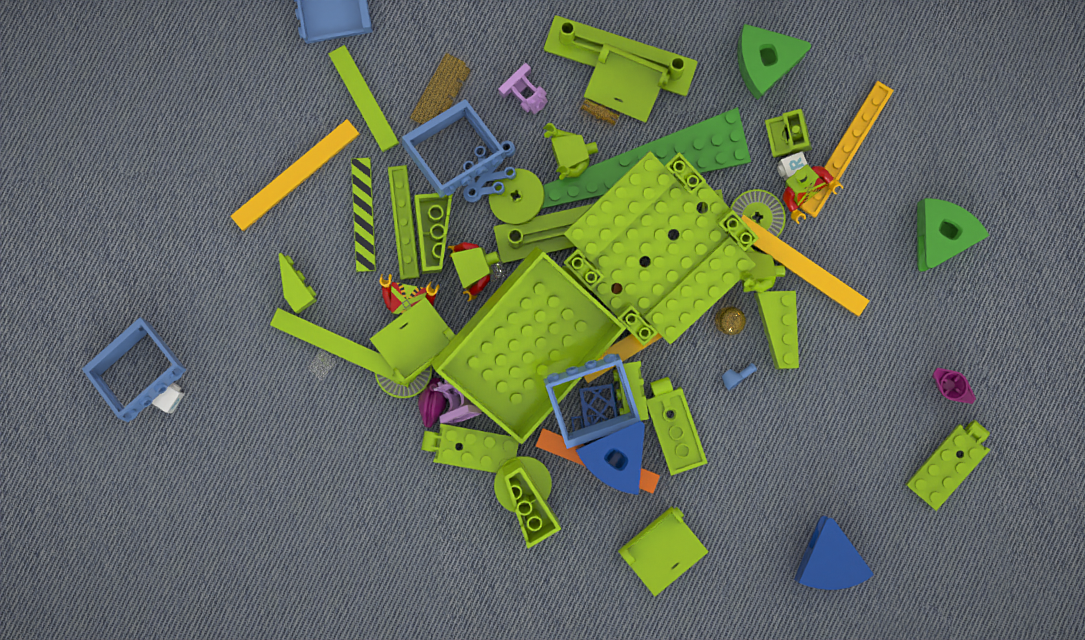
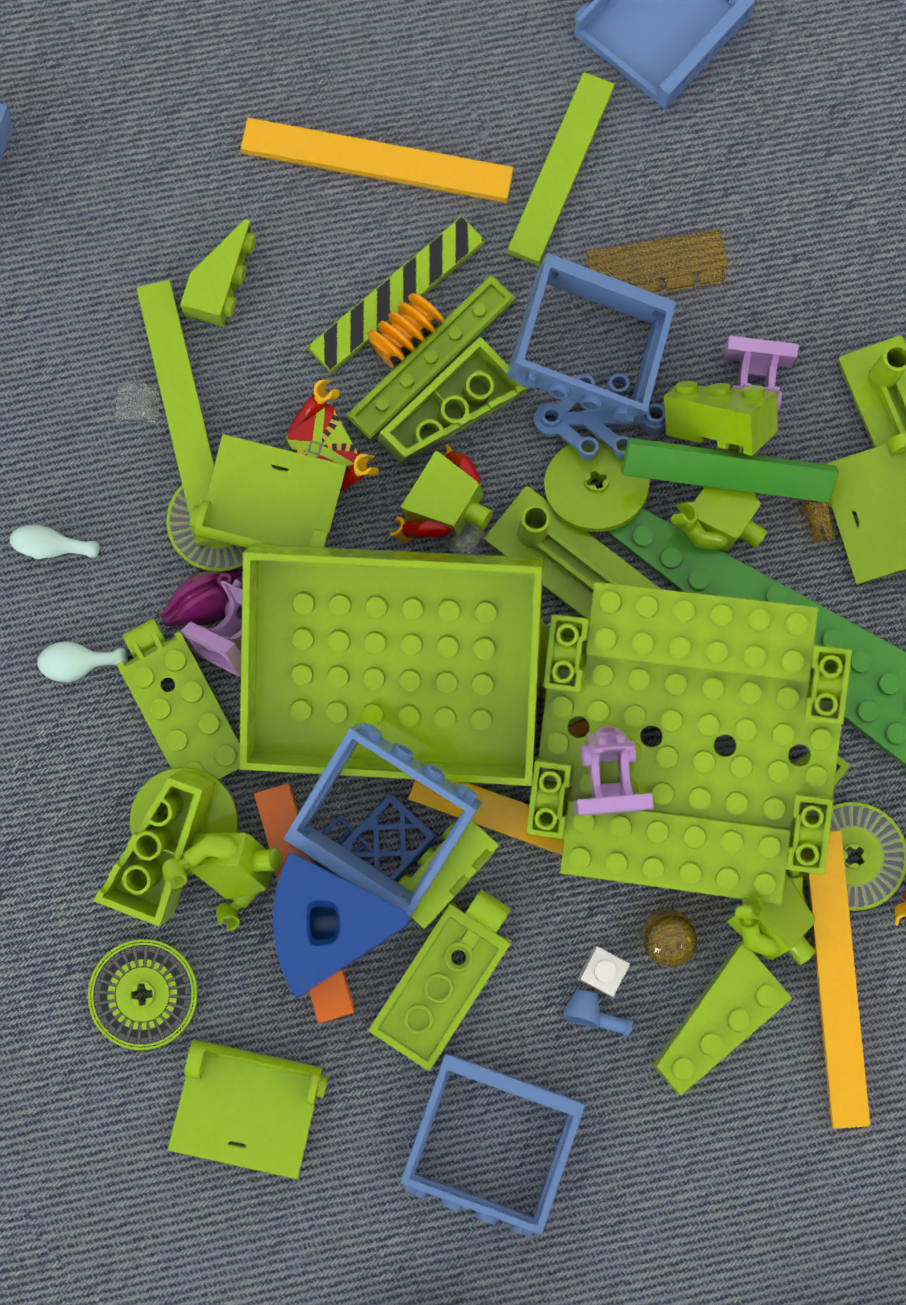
camera: 50 degrees right, 5 degrees down
none -> light aqua piece [10,524,100,559]
none -> light aqua piece [37,641,128,682]
none -> piece [88,939,198,1050]
none -> lime torso [162,833,282,931]
none -> light orange piece [367,293,445,369]
none -> medium blue window [400,1052,586,1237]
none -> lavender tile [574,726,654,816]
none -> white brick [578,946,630,997]
none -> bright green tile [621,438,839,503]
none -> lime wedge [664,381,778,456]

